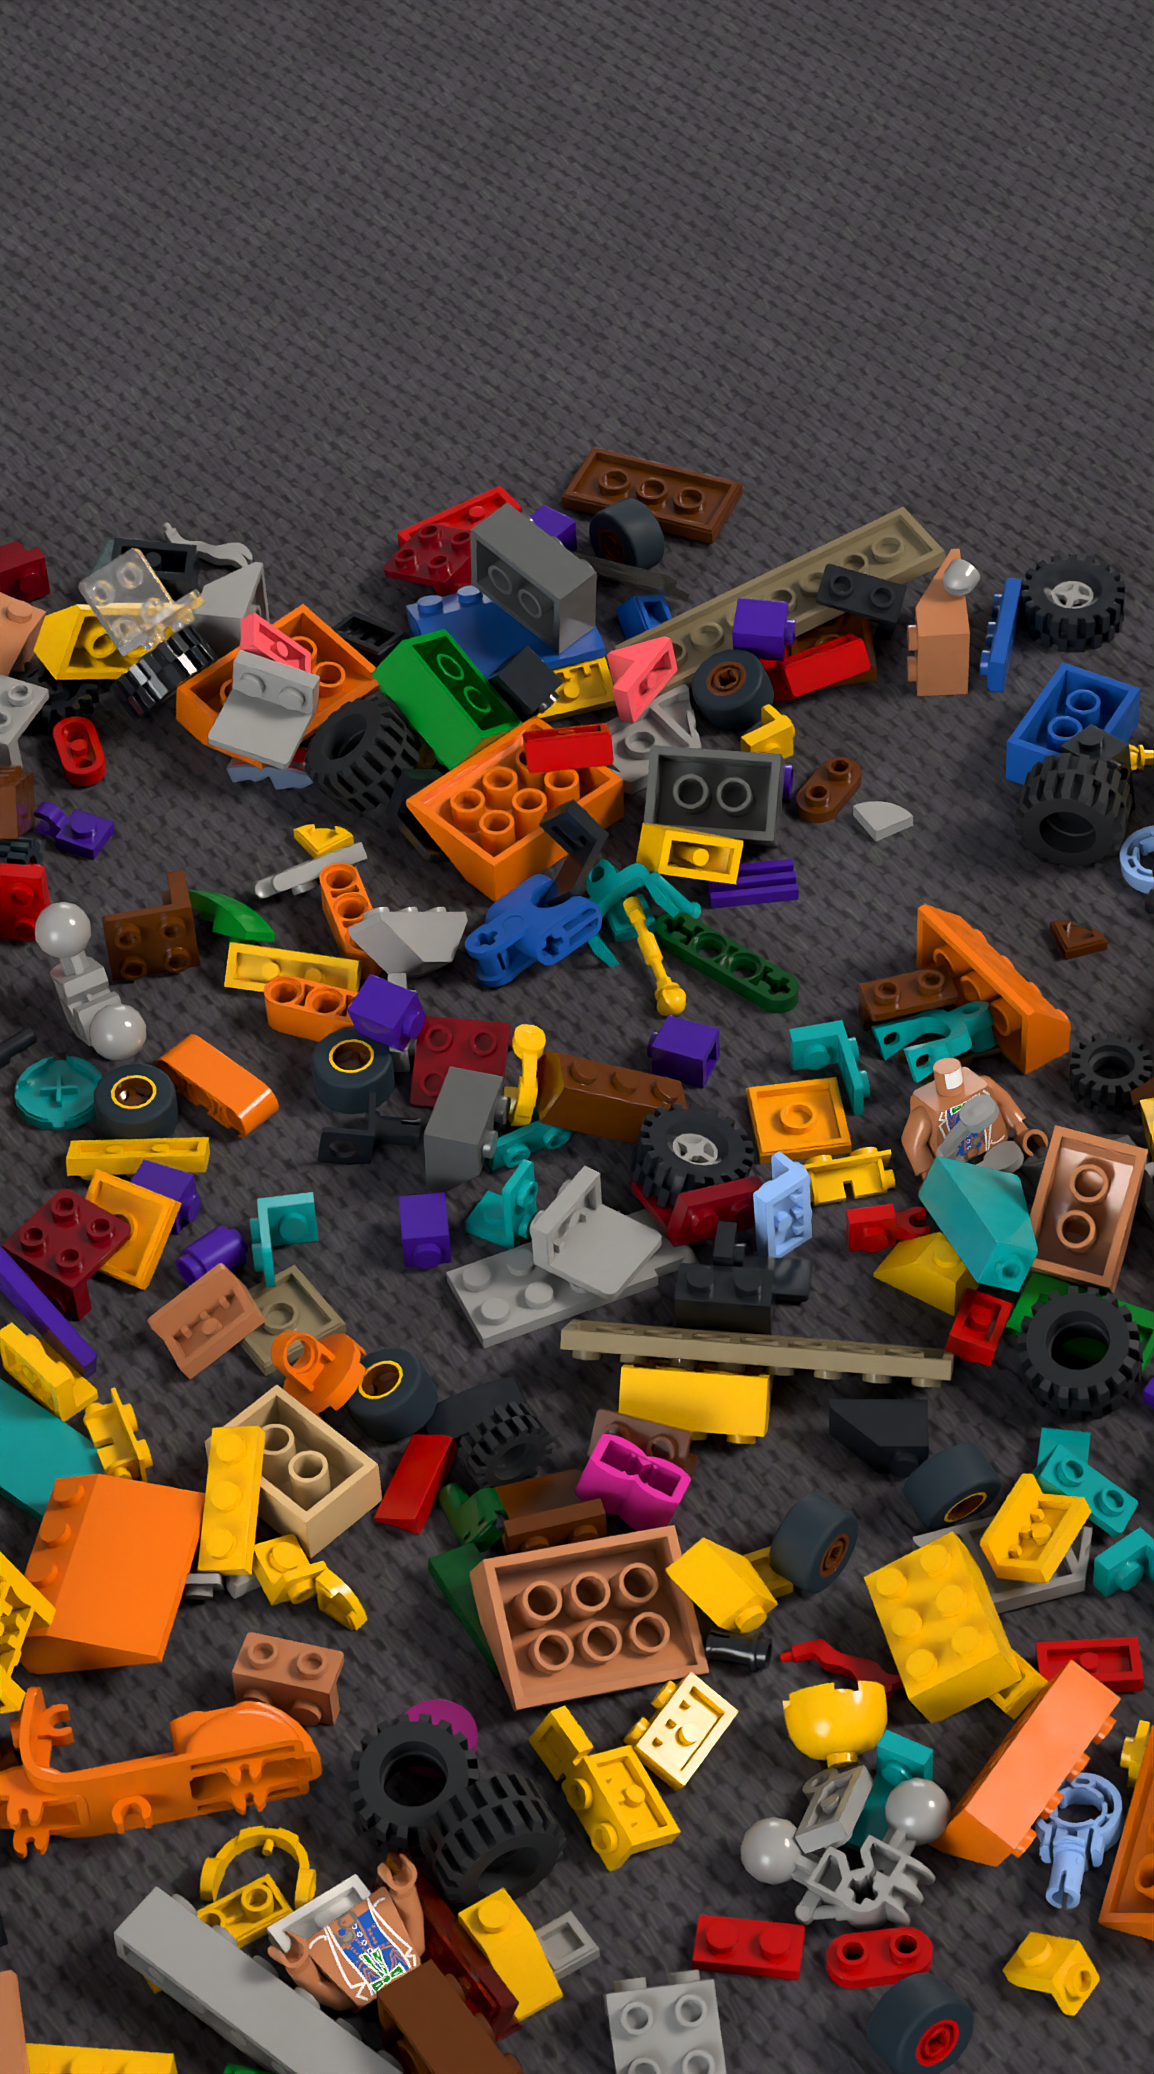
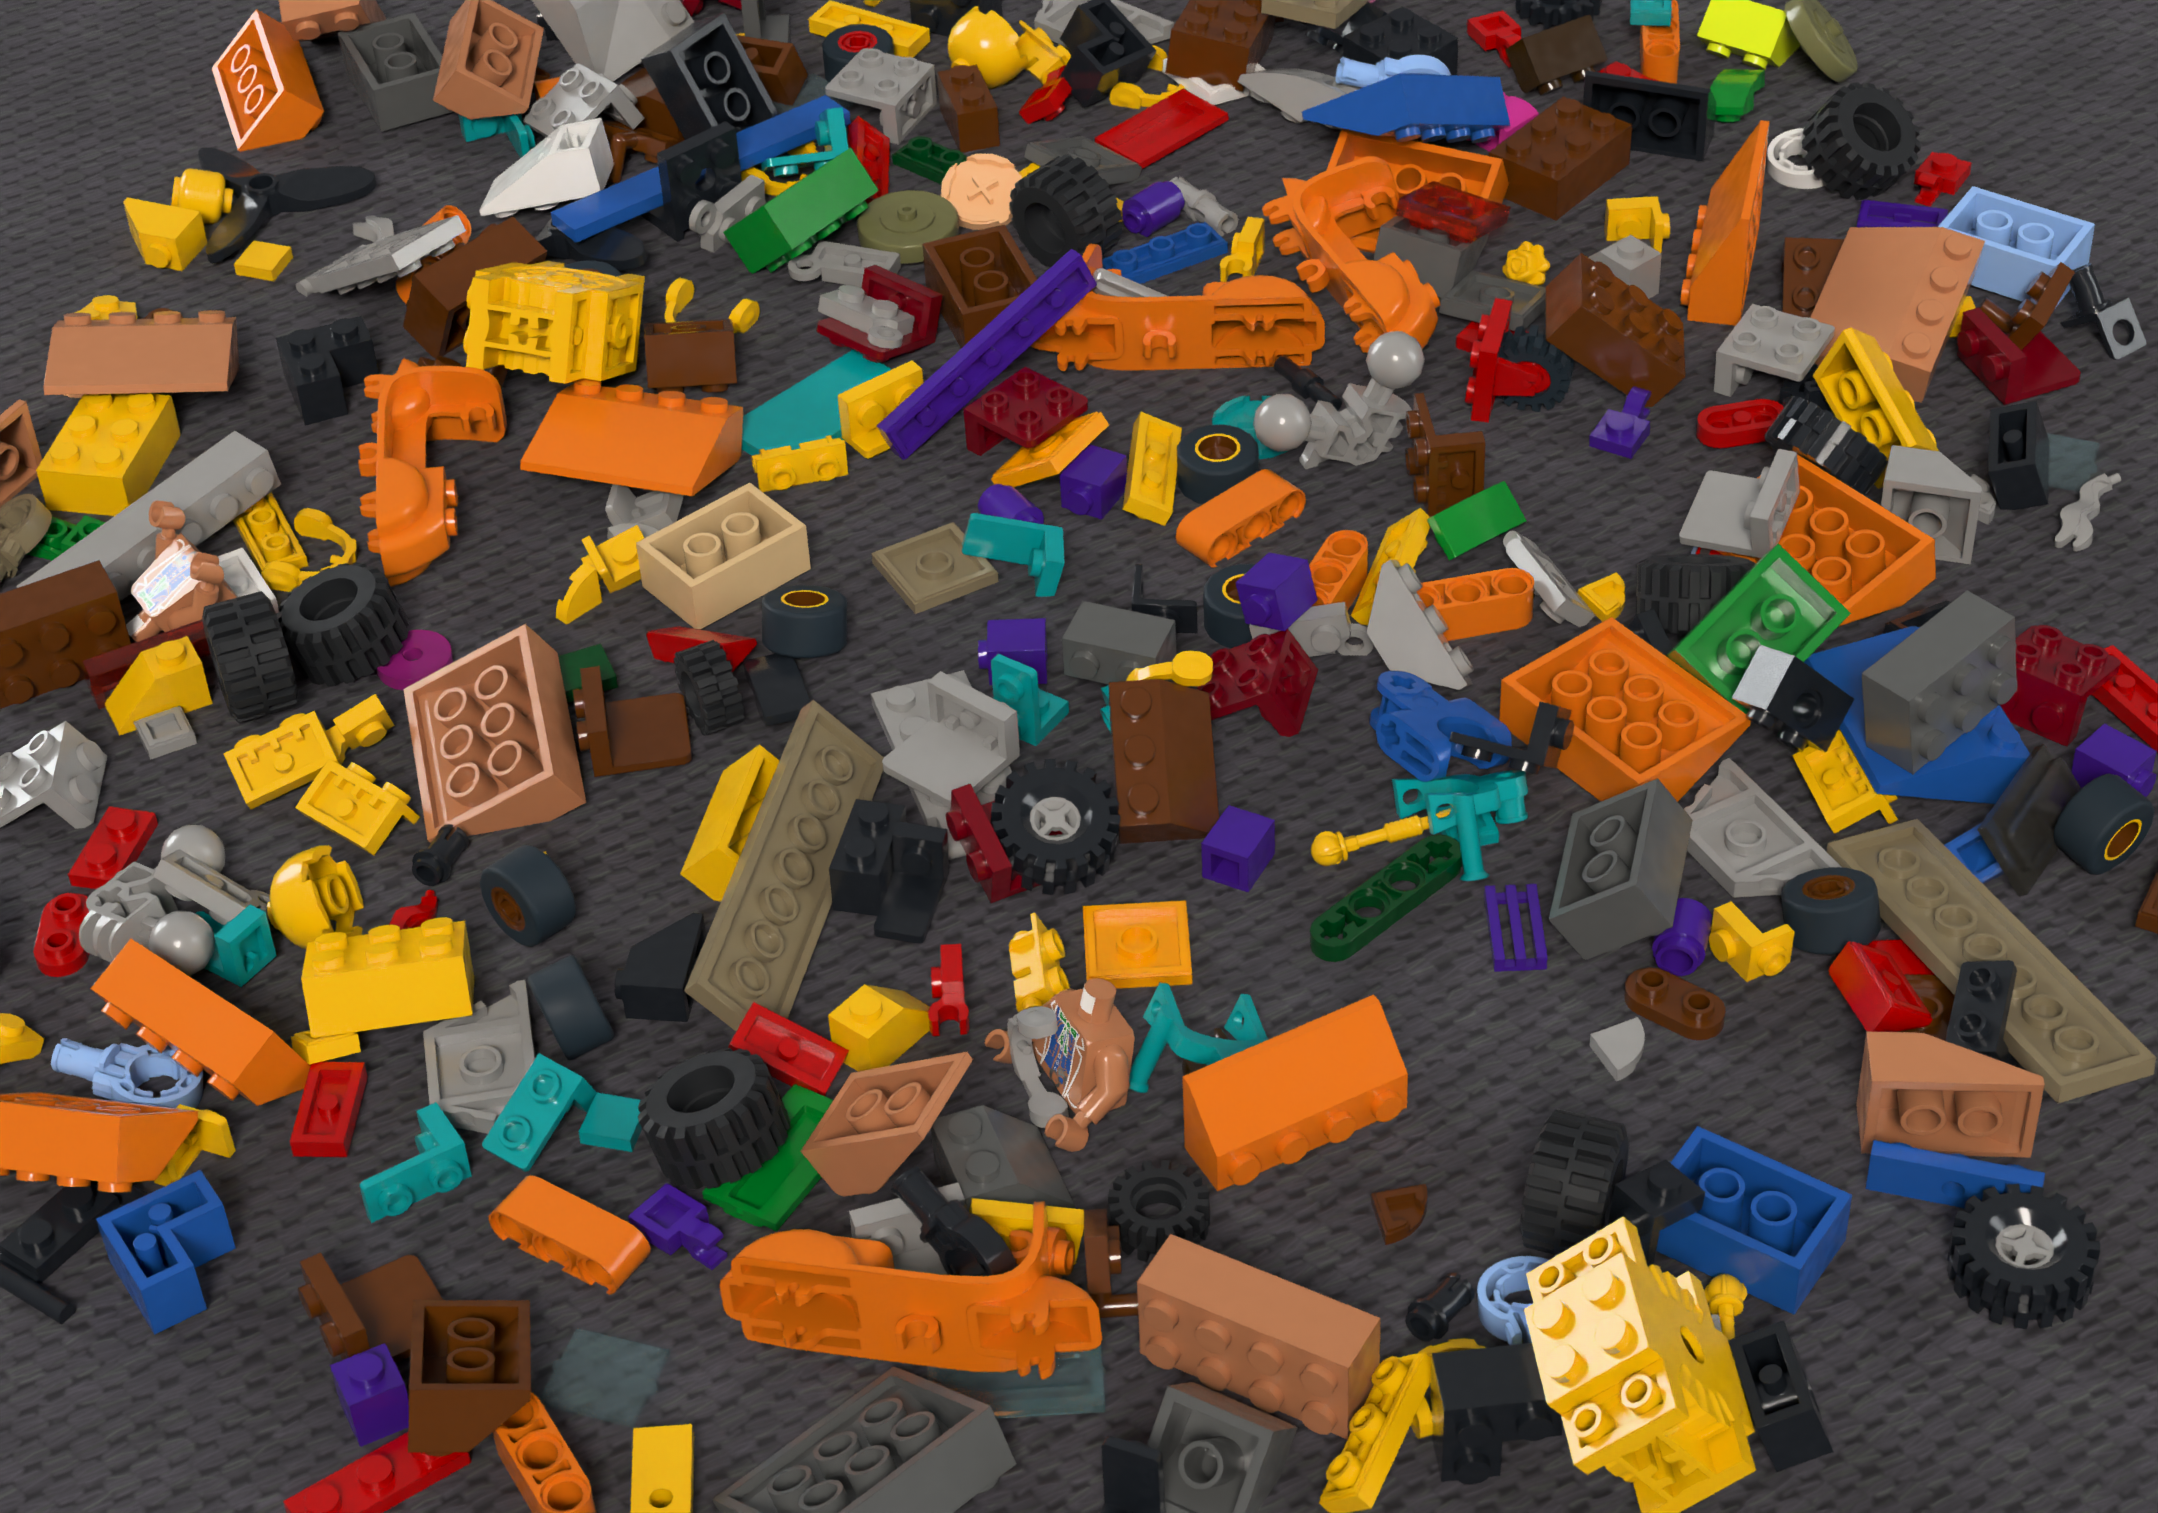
camera: 95 degrees right, 5 degrees down
clear bracket [79,548,206,656] -> none
nougat bracket [147,1263,266,1380] -> none
yellow plate [197,1426,266,1576] -> none
nougat bracket [232,1632,344,1726] -> none
coral slope [240,612,311,673] -> none
orange tile [270,1330,366,1420] -> none
dark green piece [437,1483,510,1553] -> none
red slope [522,723,614,773] -> none
dark pink brick [574,1434,691,1531] -> none
reddish brown bracket [587,1408,699,1476] -> none
coral slope [607,636,678,724] -> none
yellow slope [636,823,744,884] -> none
yellow slope [665,1538,778,1634] -> none
dark purple brick [732,598,796,661] -> none
light blue bracket [753,1151,813,1258] -> none
teal bracket [789,1020,870,1116] -> none
reddish brown bracket [858,965,958,1031] -> none
teal slope [918,1156,1038,1292] -> none
light grey hinge [943,559,980,597] -> none
yellow bracket [980,1473,1092,1584] -> none

